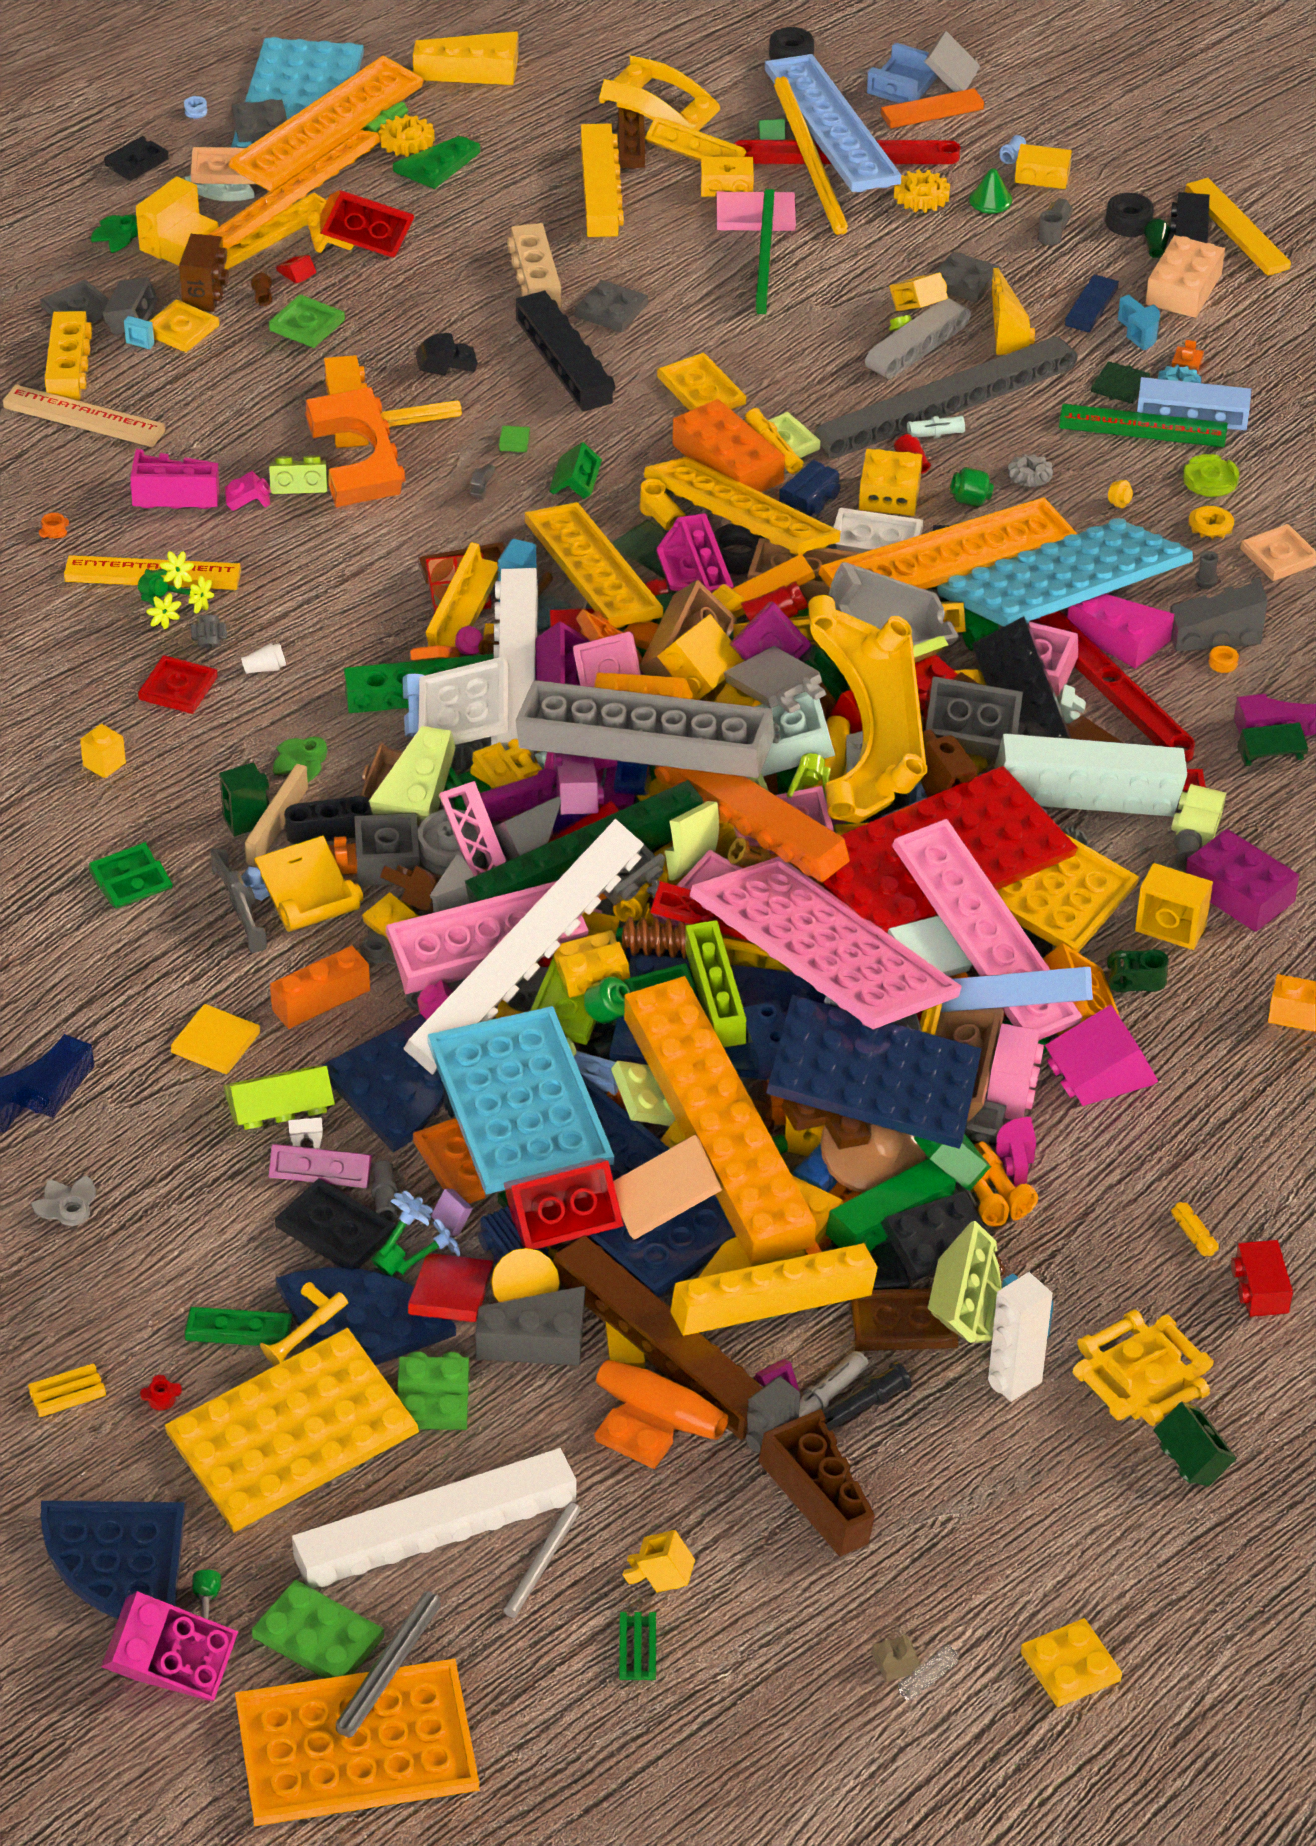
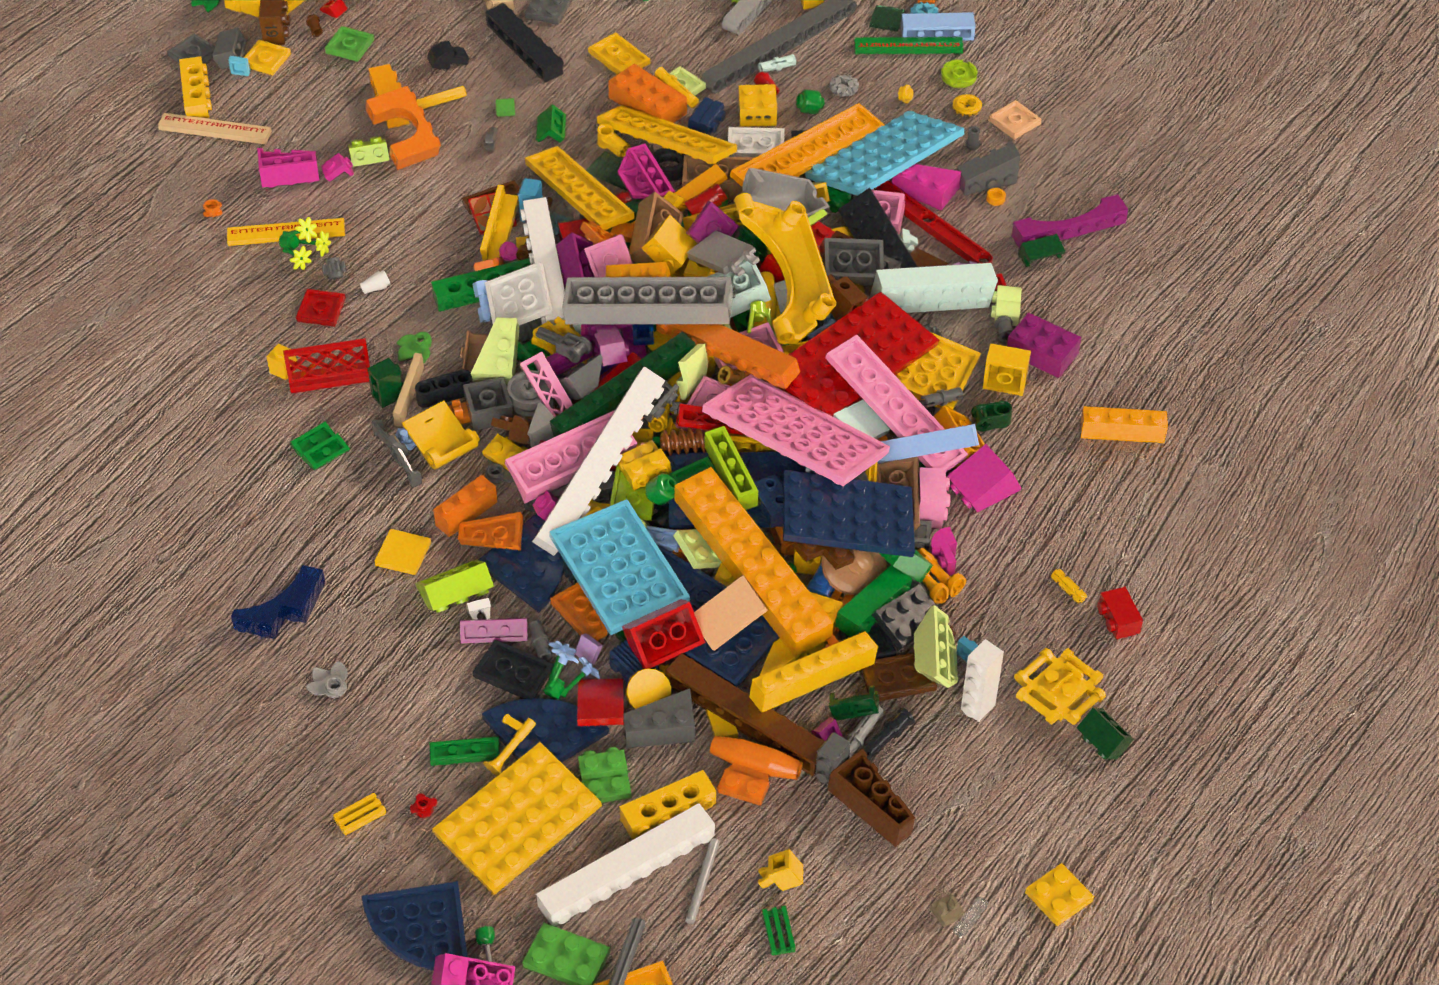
camera: 10 degrees left, 5 degrees up
none -> red fence [283,338,370,393]
none -> orange wing [458,512,523,550]
none -> dark grey connector [536,327,592,363]
none -> yellow brick [619,770,716,840]
none -> dark green hinge [829,685,879,721]
none -> dark grey pin [921,387,963,408]

